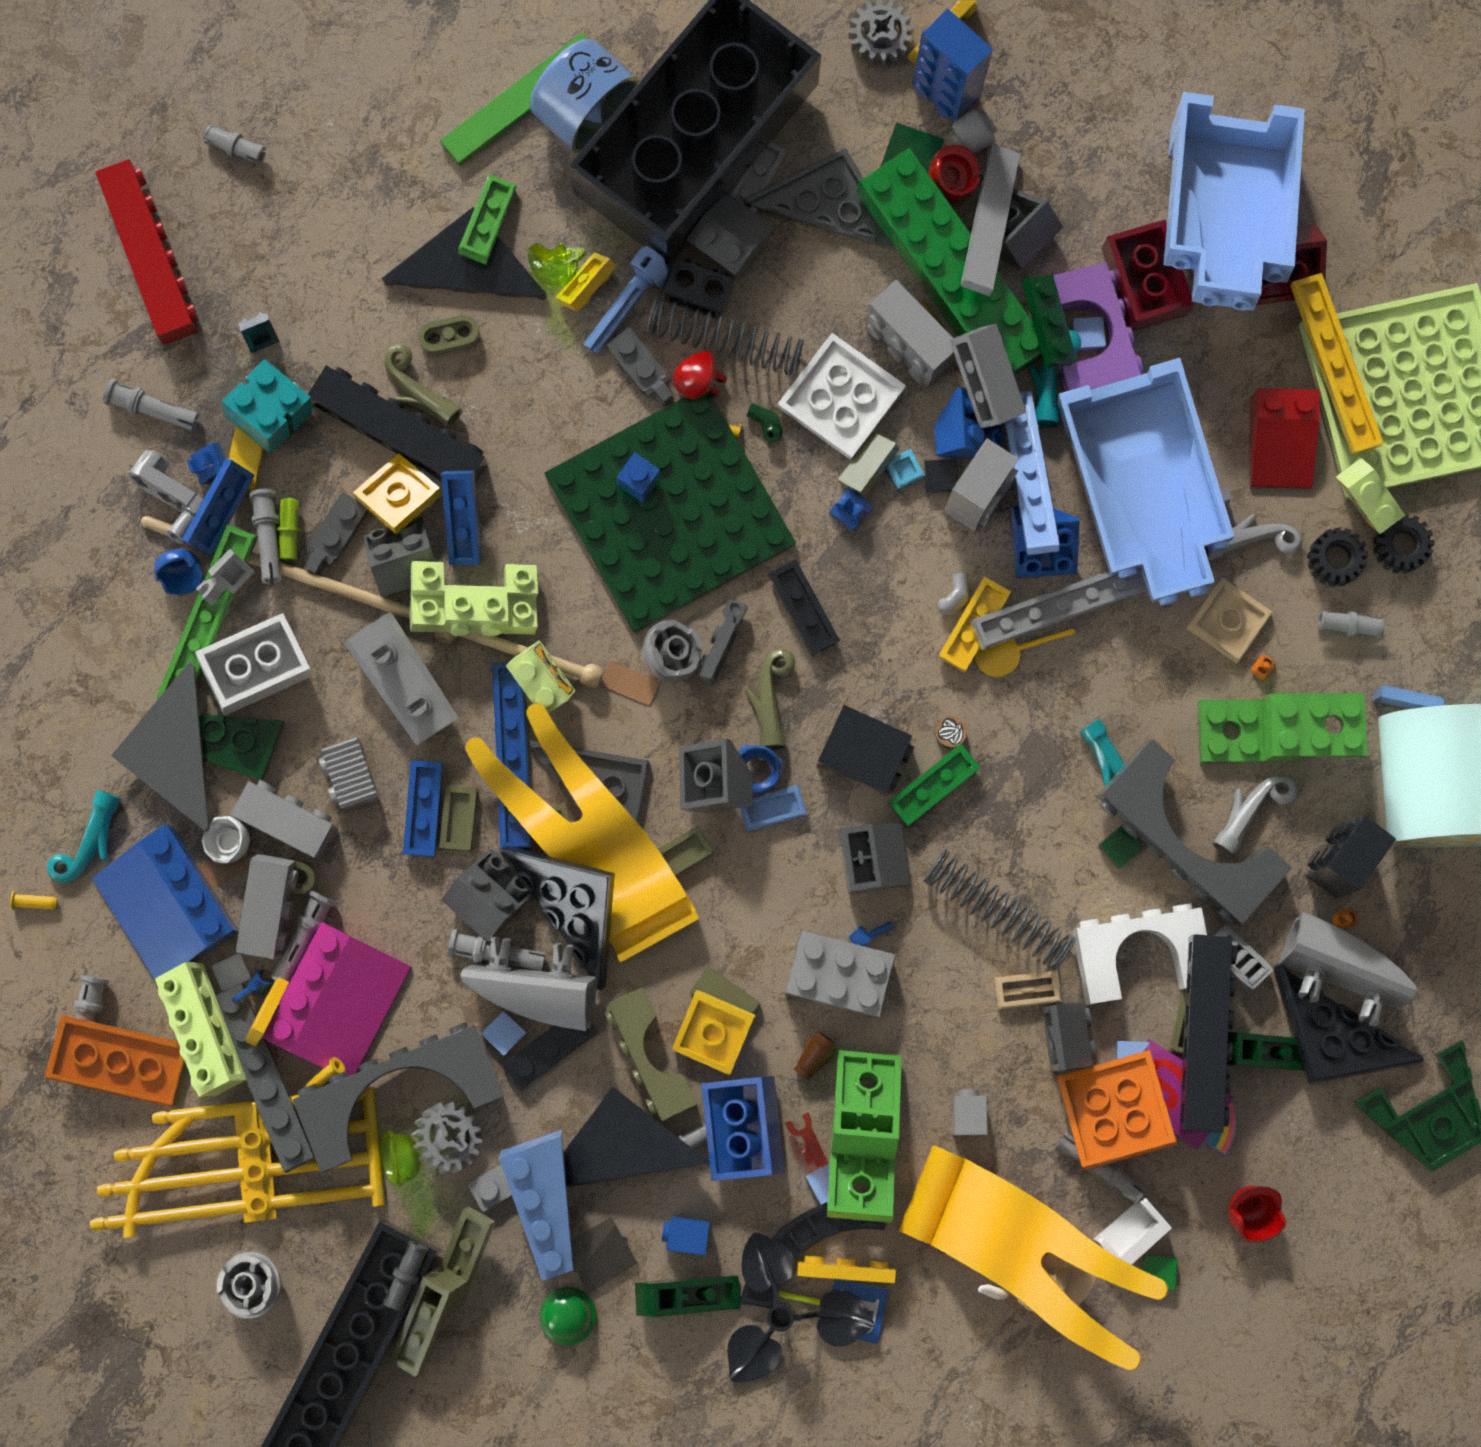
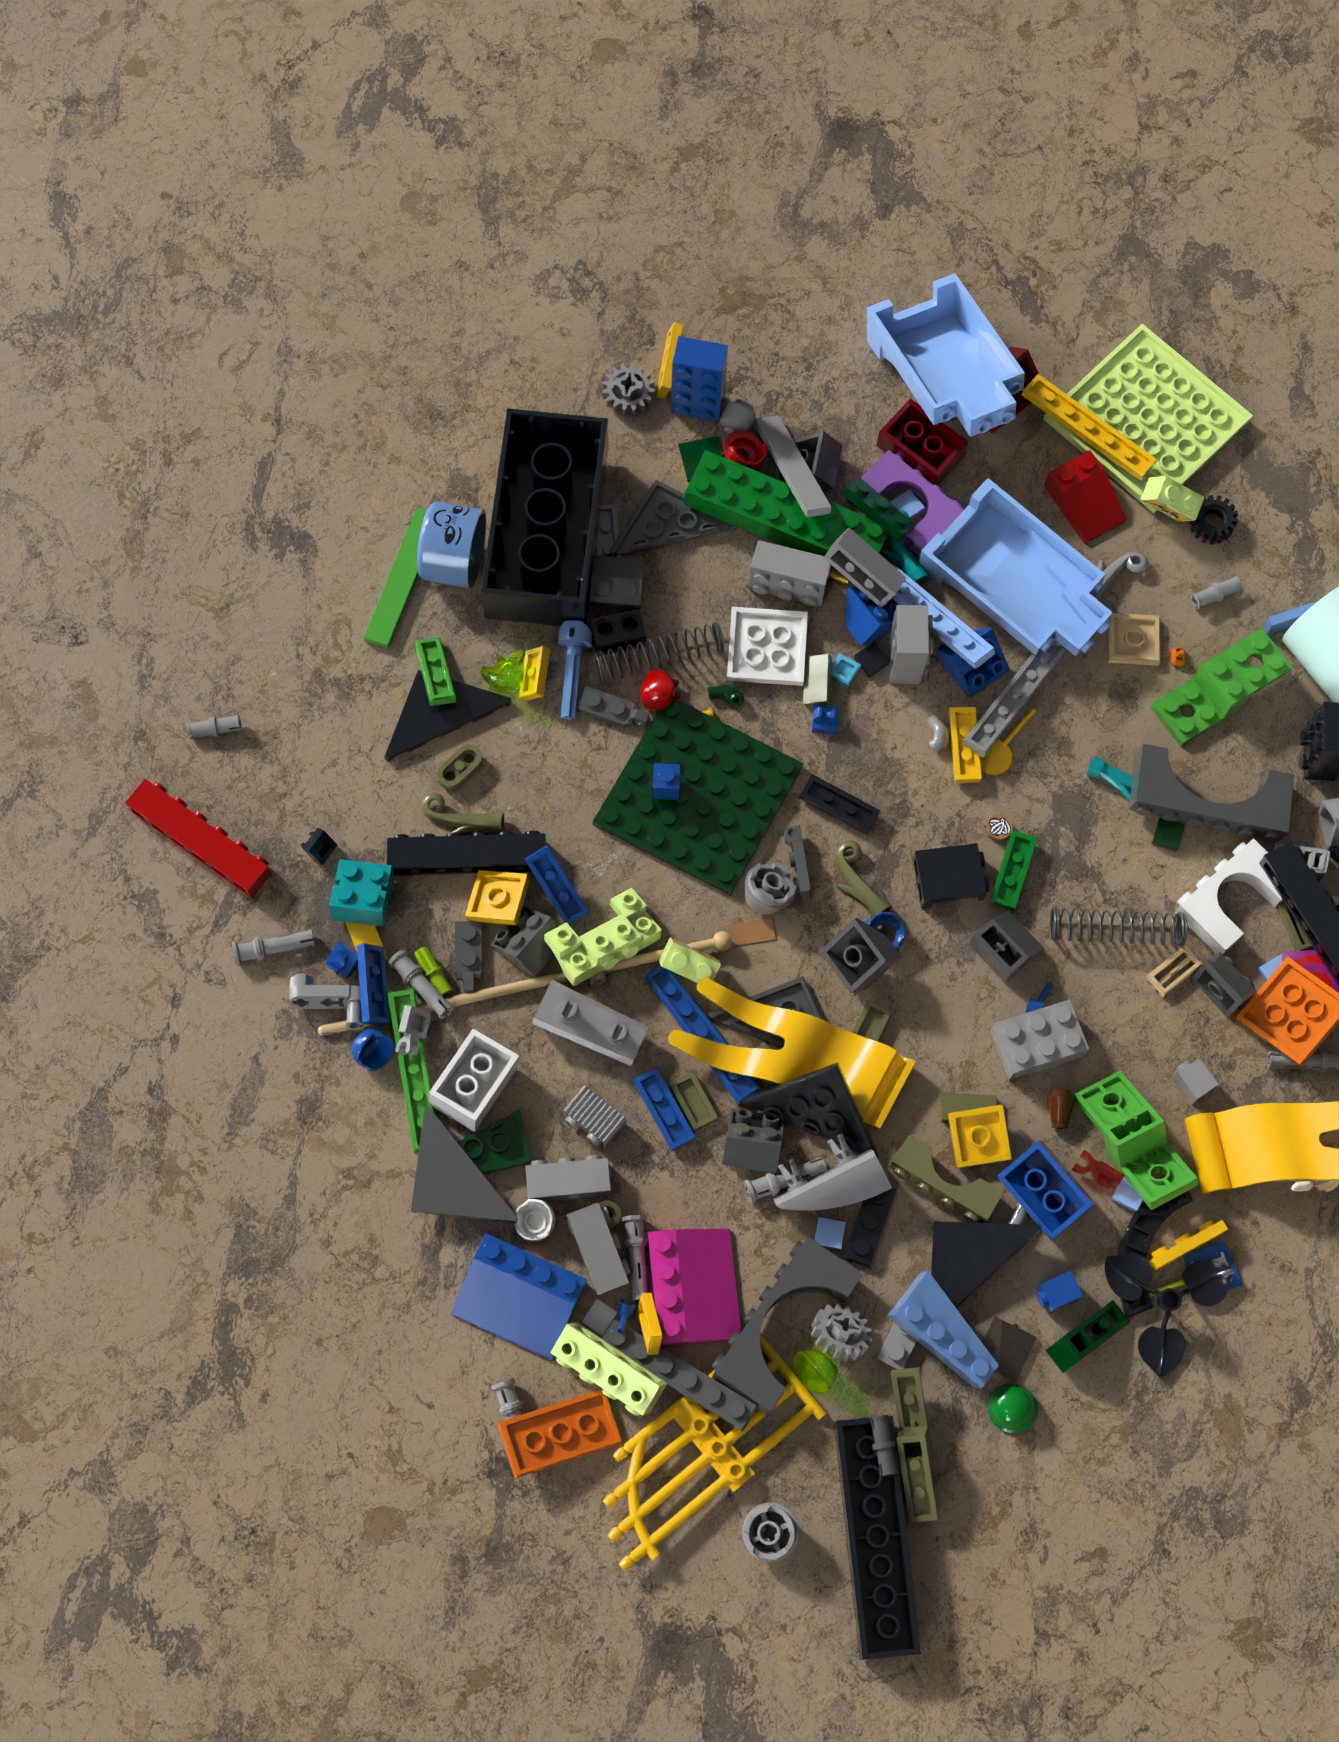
camera: 30 degrees left, 10 degrees down
yellow piece [10,891,58,910] -> none
teal plant [47,789,121,884] -> none
yellow piece [305,1057,345,1089] -> none
medium blue tile [740,784,807,832] -> none
light grey plant [1212,775,1298,858] -> none
black tyre [1307,527,1369,587] -> none

